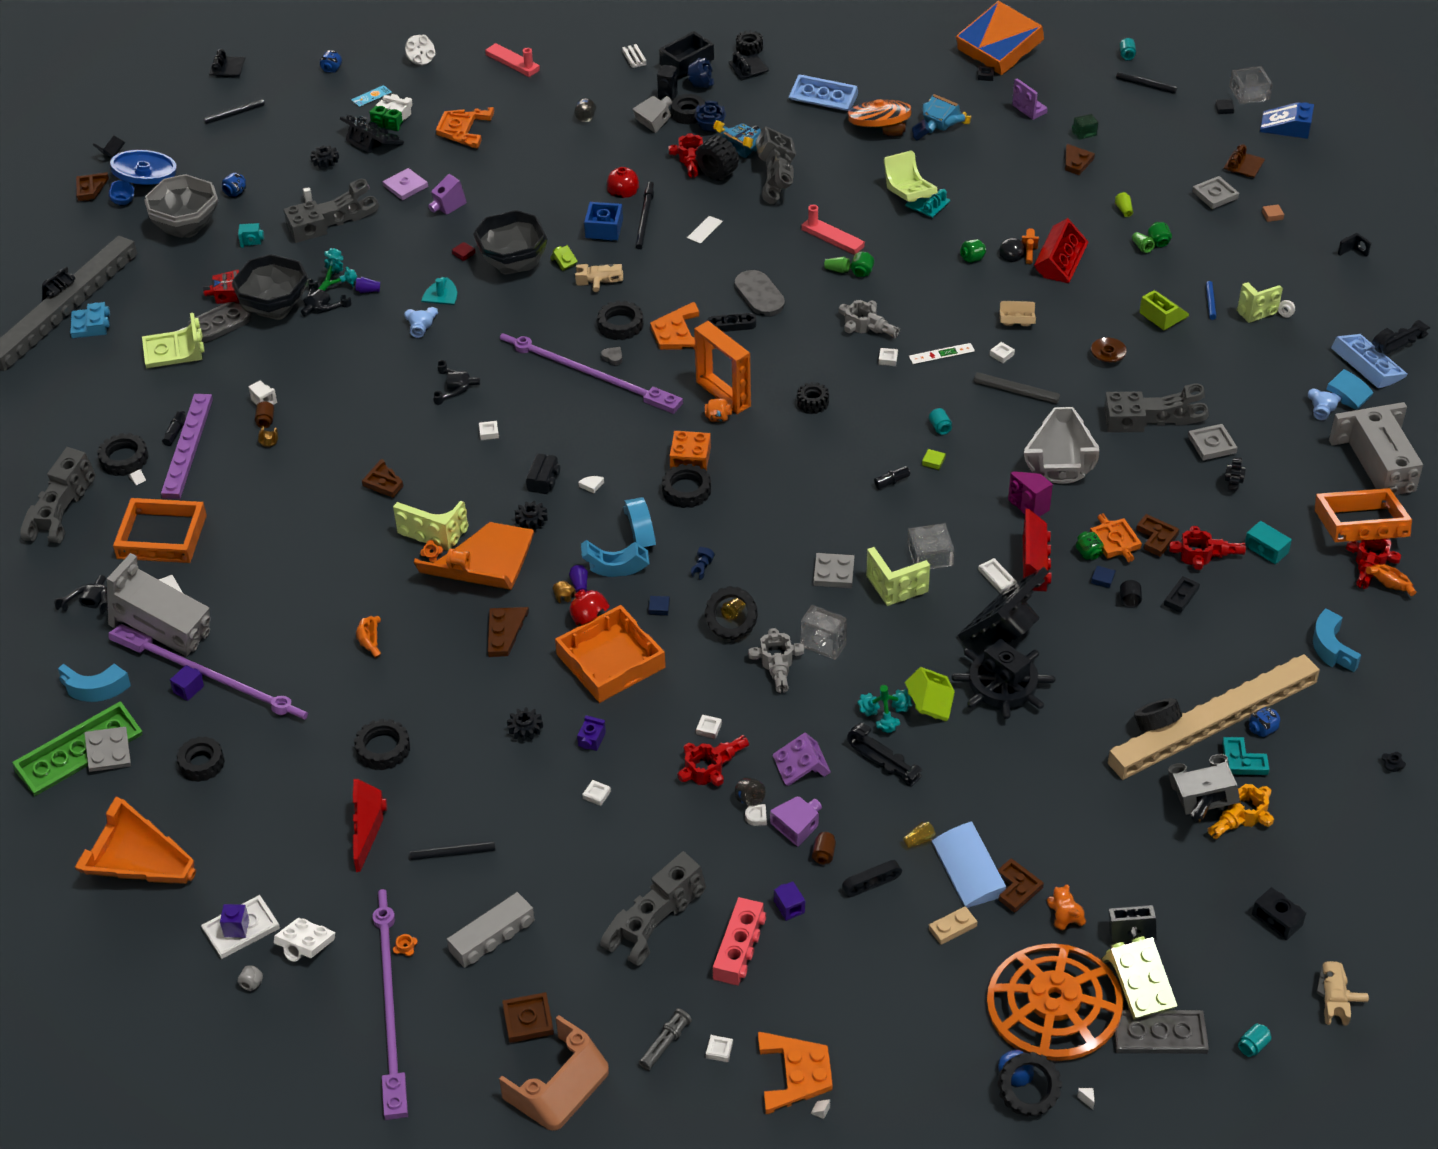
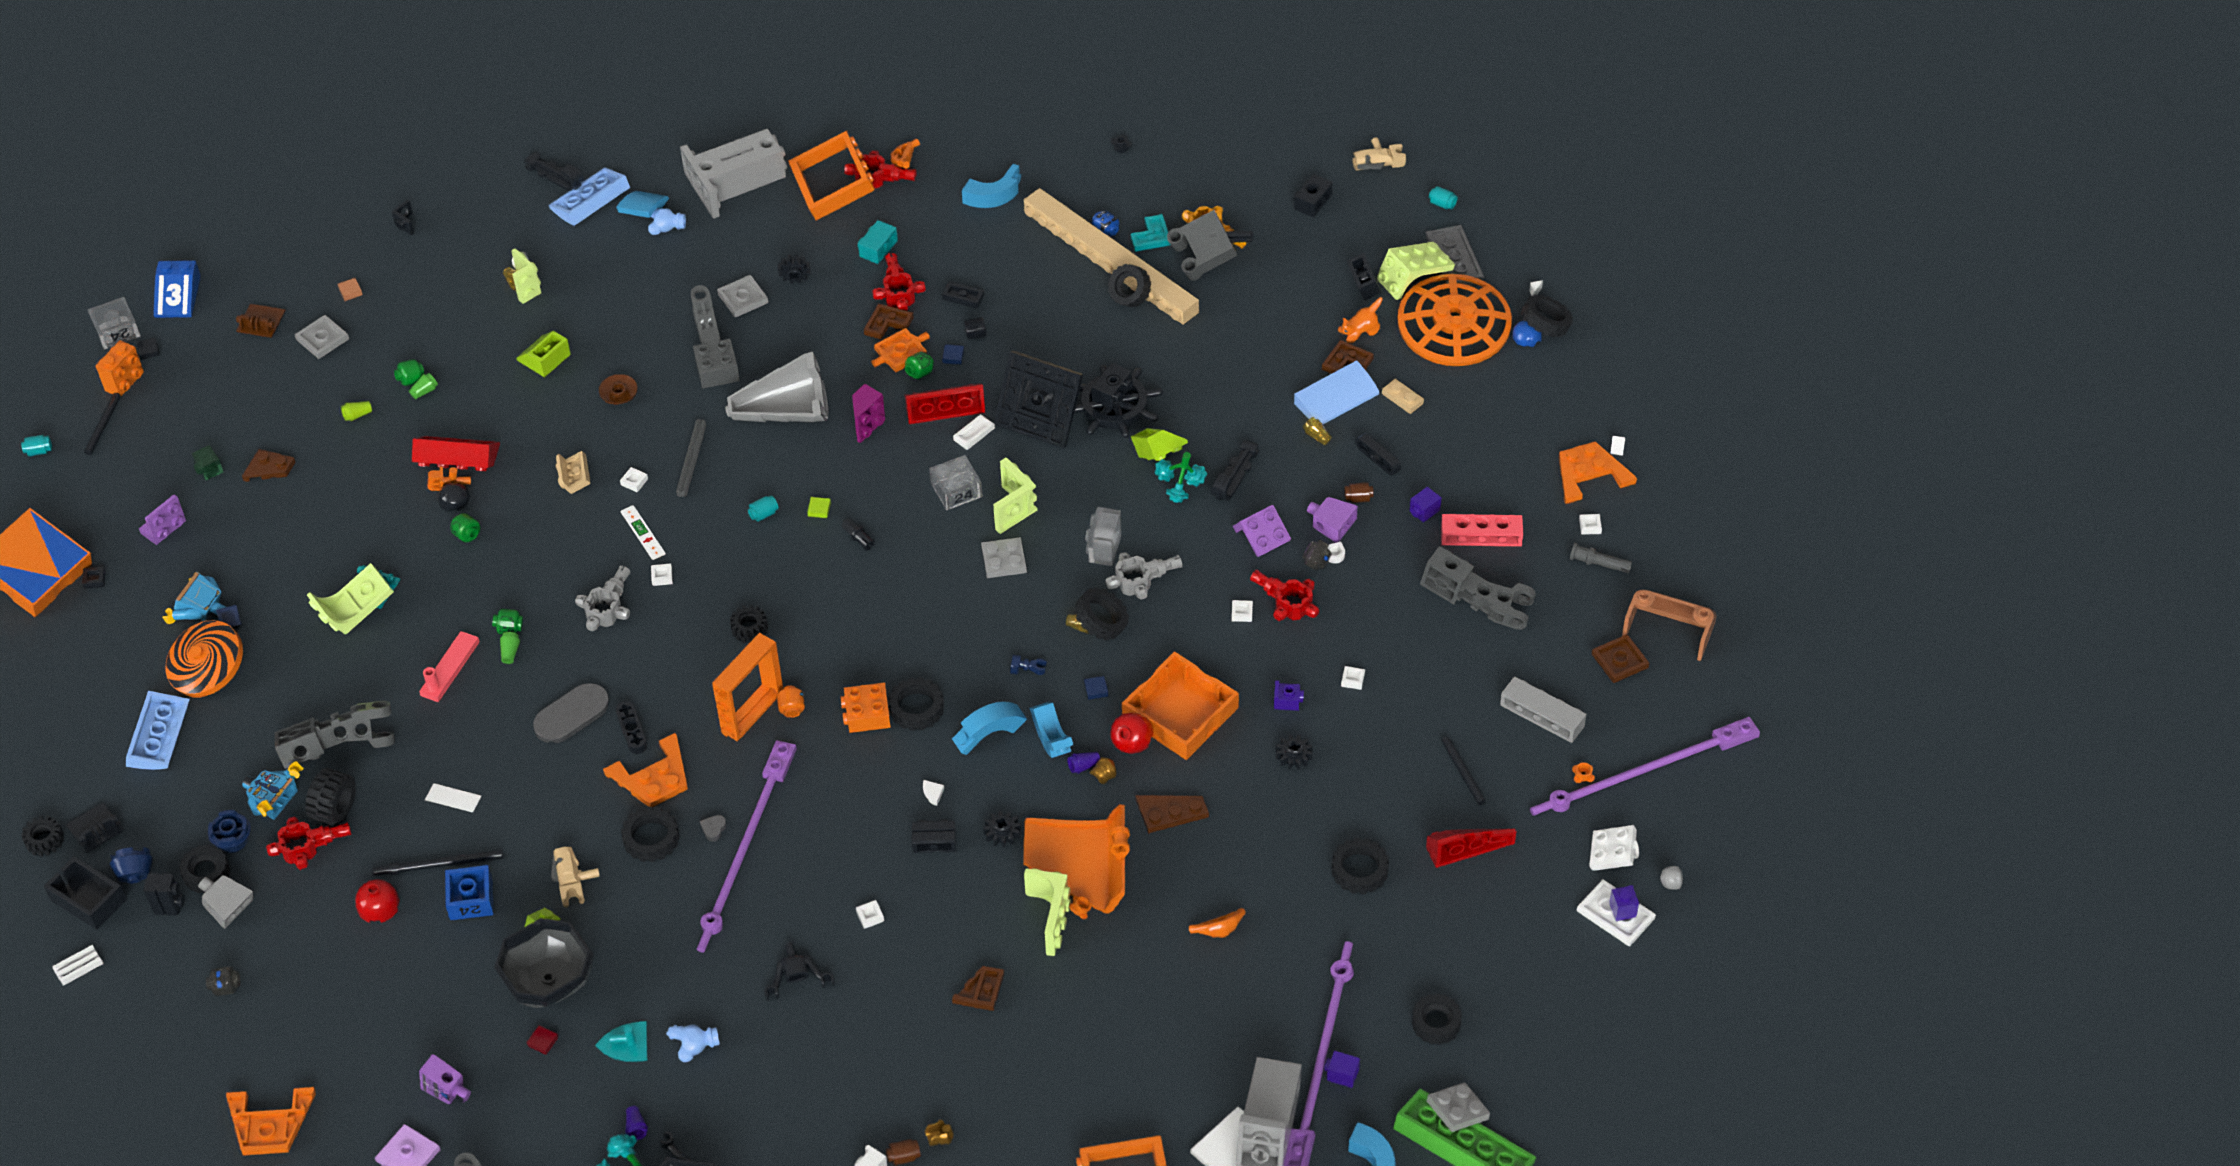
camera: 105 degrees left, 5 degrees up
orange cone [75,797,196,884] -> none
coral piece [485,43,540,77] -> none
blue bar [1206,281,1216,320] -> none
none -> orange brick [95,340,144,396]

